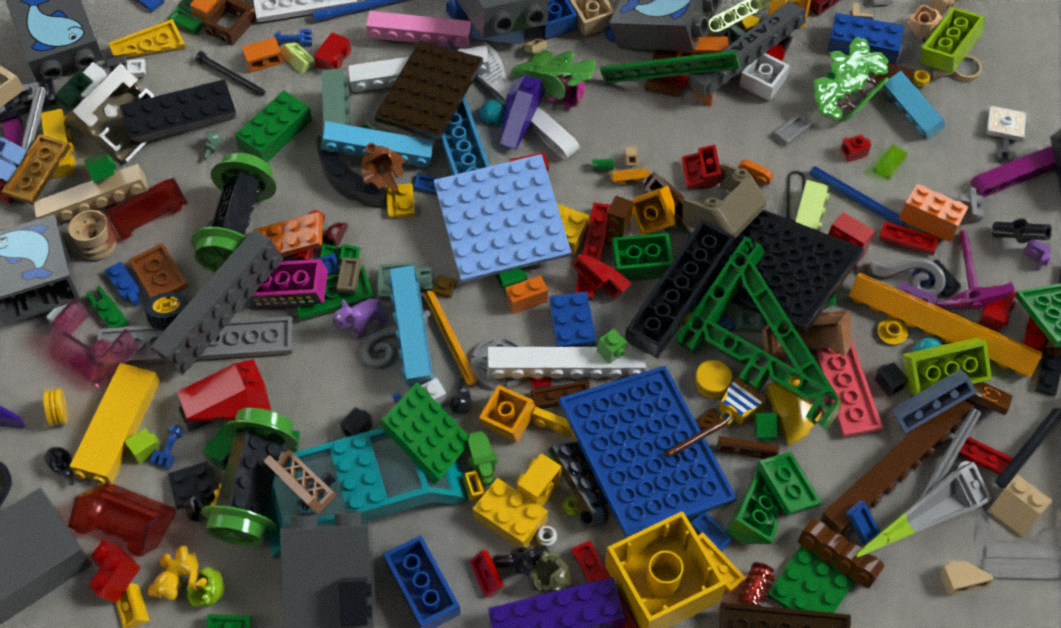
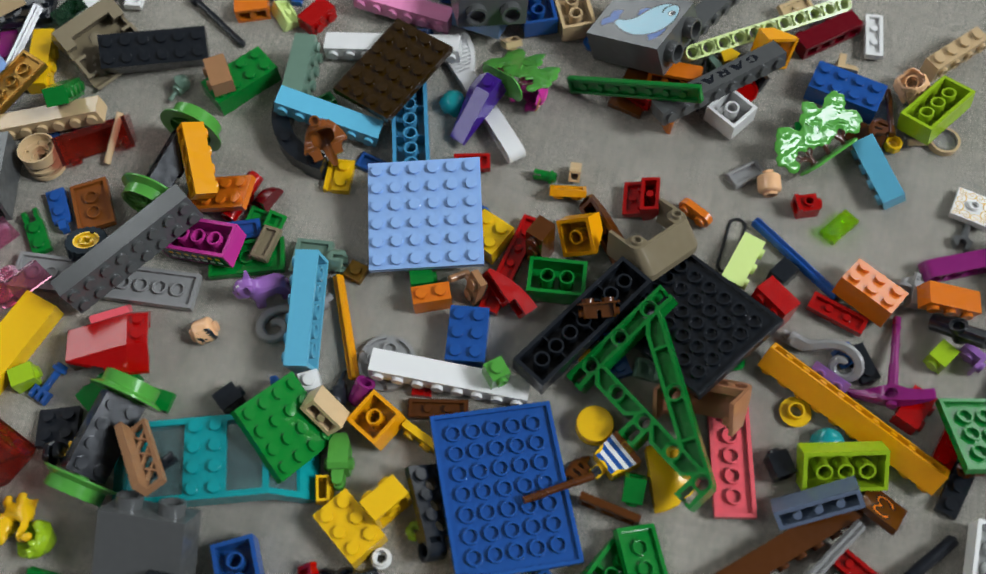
camera: 15 degrees right, 5 degrees up
none -> coral tile [89,304,133,323]
none -> tan bar [103,112,124,165]
none -> light orange brick [176,121,219,200]
none -> light nougat head [189,316,220,345]
none -> medium nougat brick [202,53,236,97]
none -> tan brick [300,385,350,436]
none -> magenta brick [348,375,376,407]
none -> medium nougat plate [448,269,487,307]
none -> reddish brown hinge [577,297,620,320]
none -> light nougat head [757,169,782,198]
none -> black brick [766,257,800,287]
none -> reddish brown piece [868,89,896,137]
none -> orange brick [917,280,982,320]
none -> lime brick [922,339,960,374]

